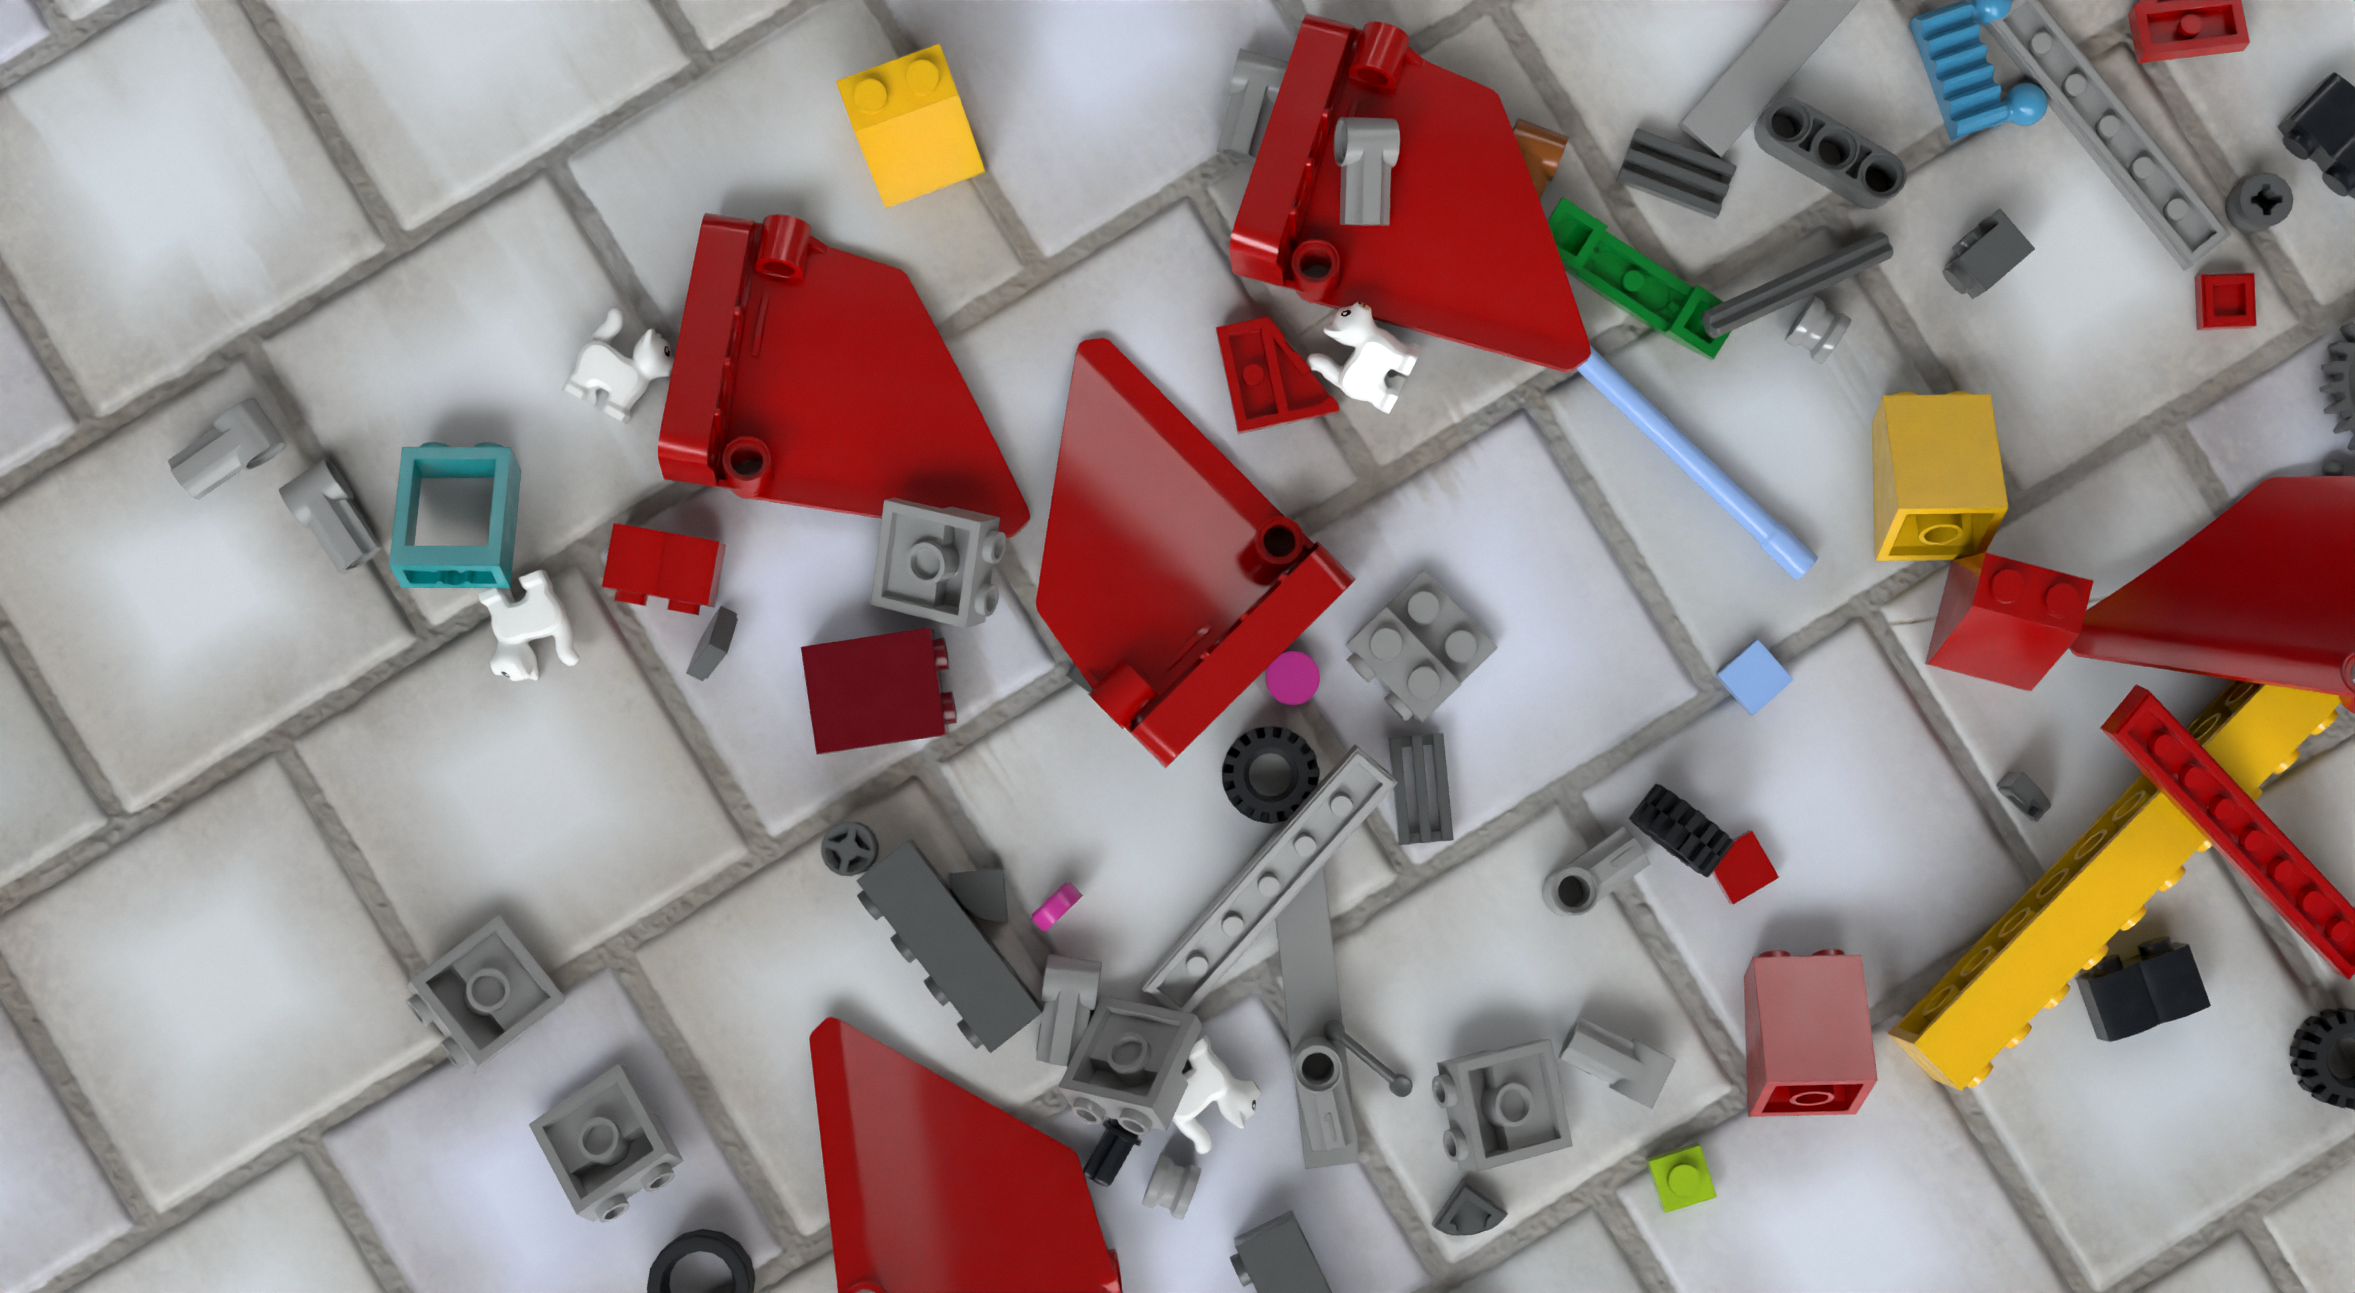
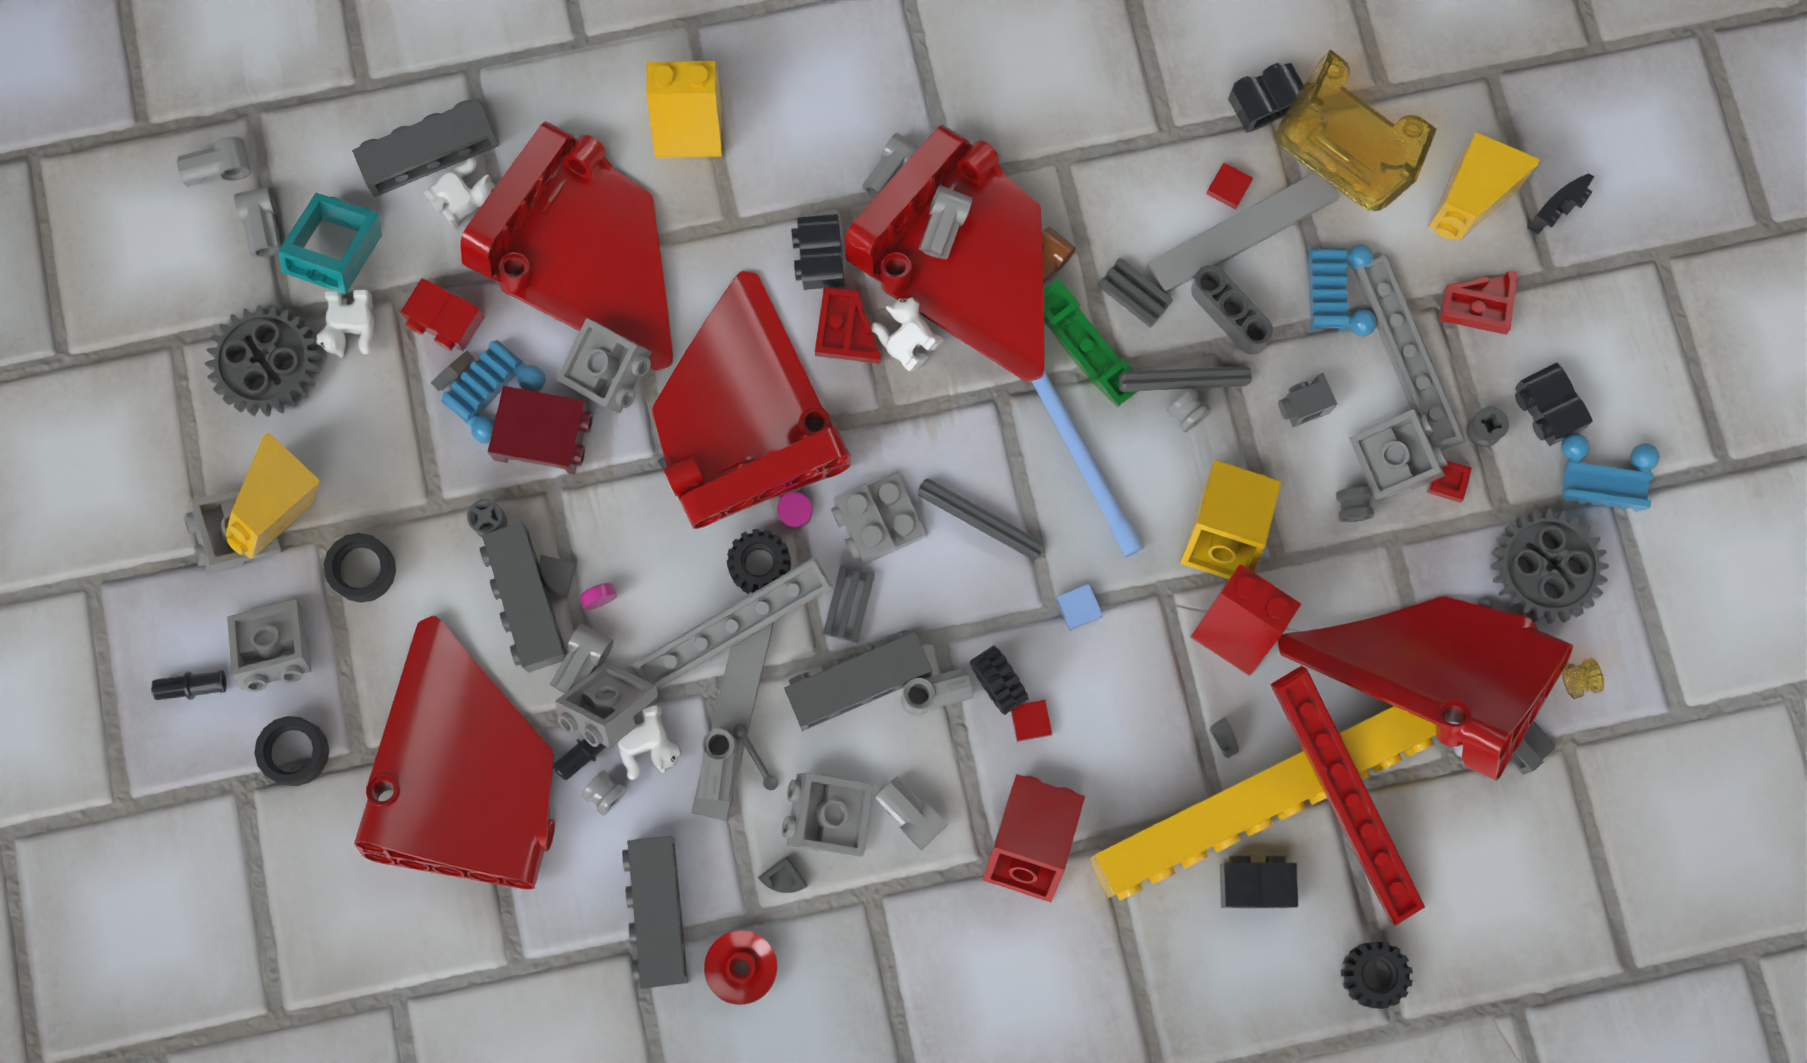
camera: 25 degrees right, 10 degrees down
lime plate [1646,1143,1717,1214] -> none
none -> black axle [151,670,227,700]
none -> dark grey gear [205,305,322,417]
none -> yellow slope [225,432,321,560]
none -> black tyre [323,533,396,603]
none -> dark grey brick [352,98,499,197]
none -> dark azure gear [441,340,546,444]
none -> dark grey brick [784,630,933,731]
none -> black brick [791,214,845,290]
none -> dark grey axle [918,479,1044,560]
none -> dark grey wheel [1336,487,1374,522]
none -> light grey plate [1349,409,1448,502]

